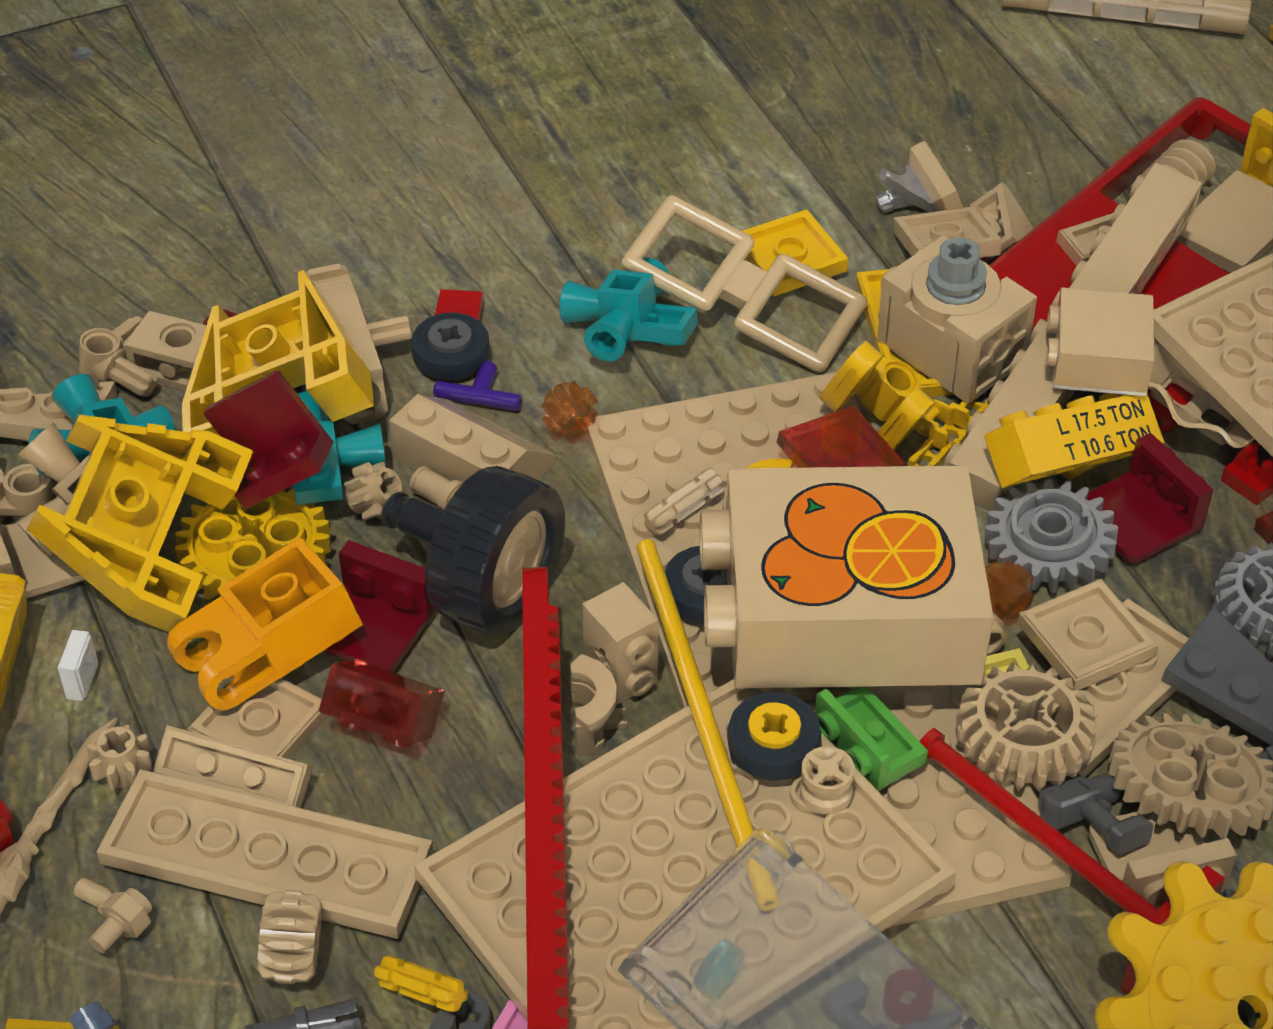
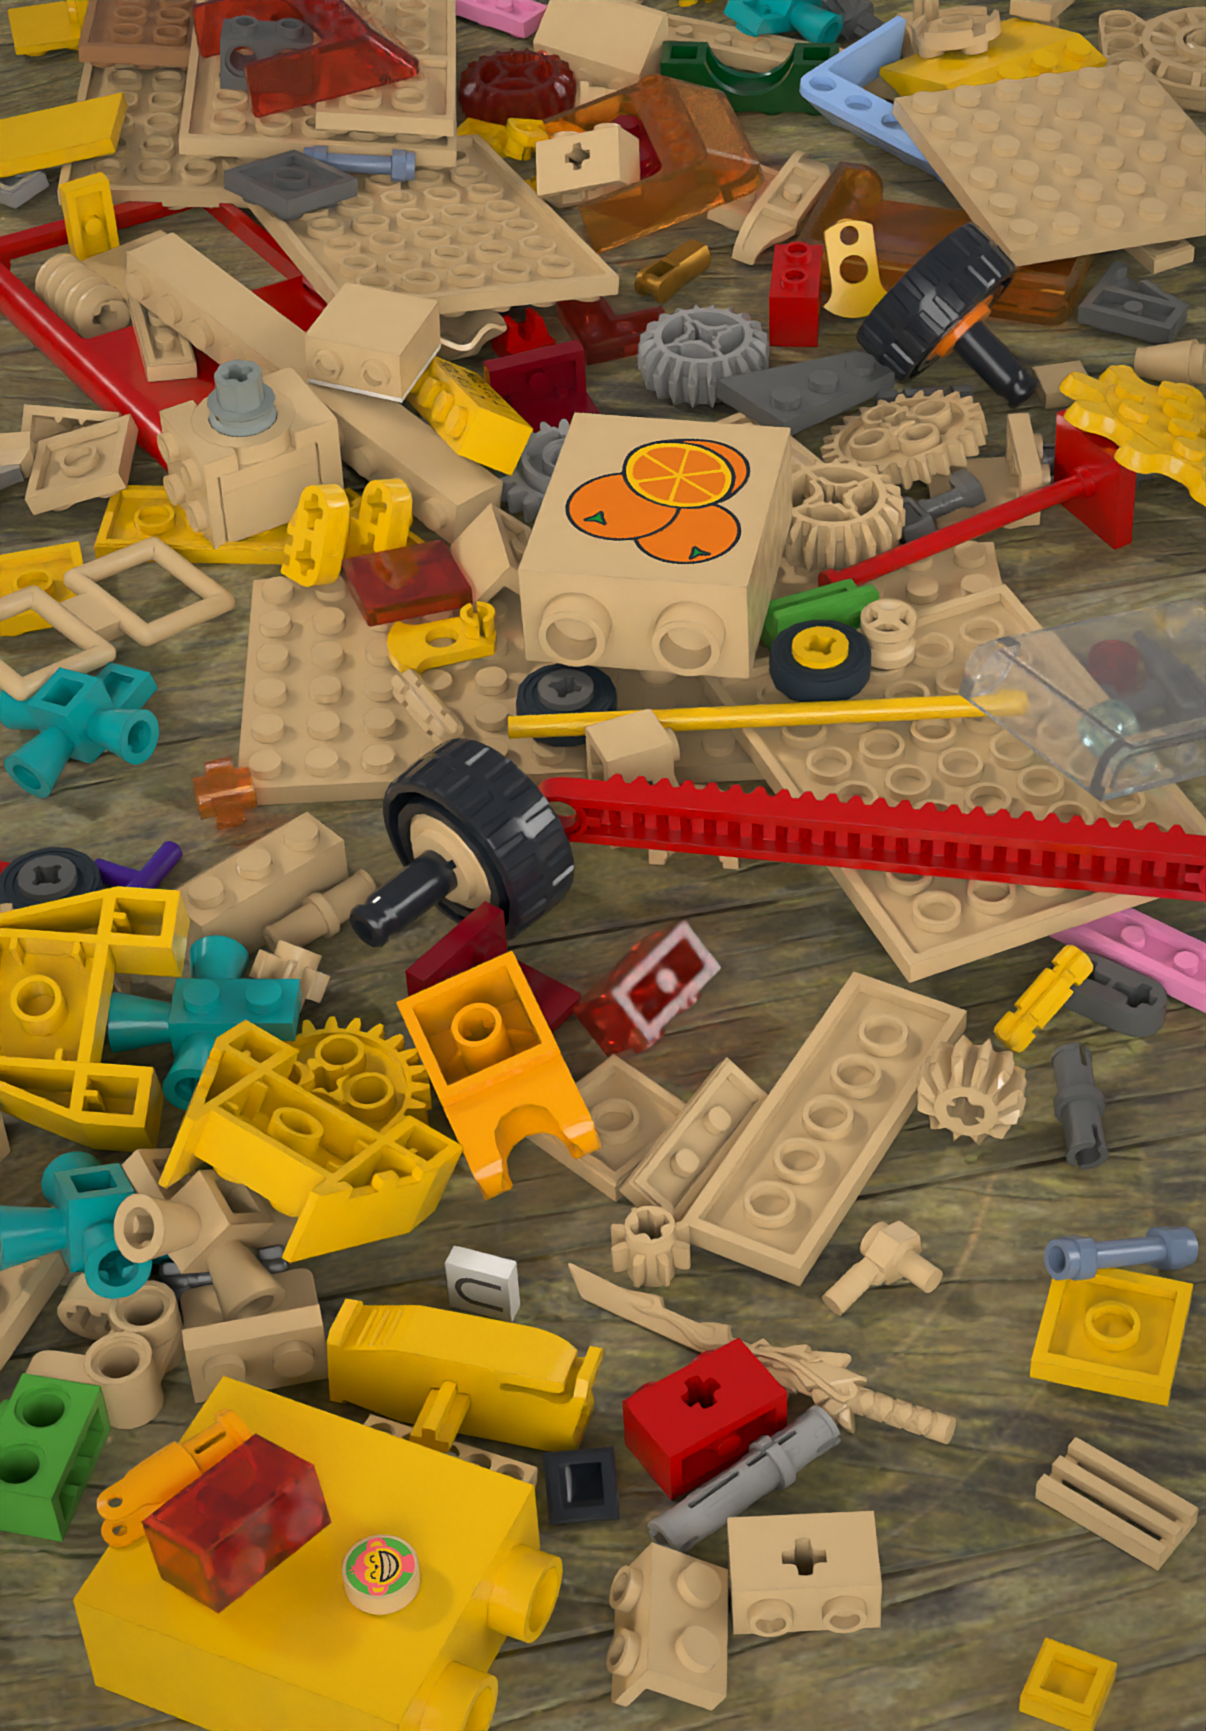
camera: 75 degrees left, 5 degrees down
dark red bracket [204,370,334,509] -> none

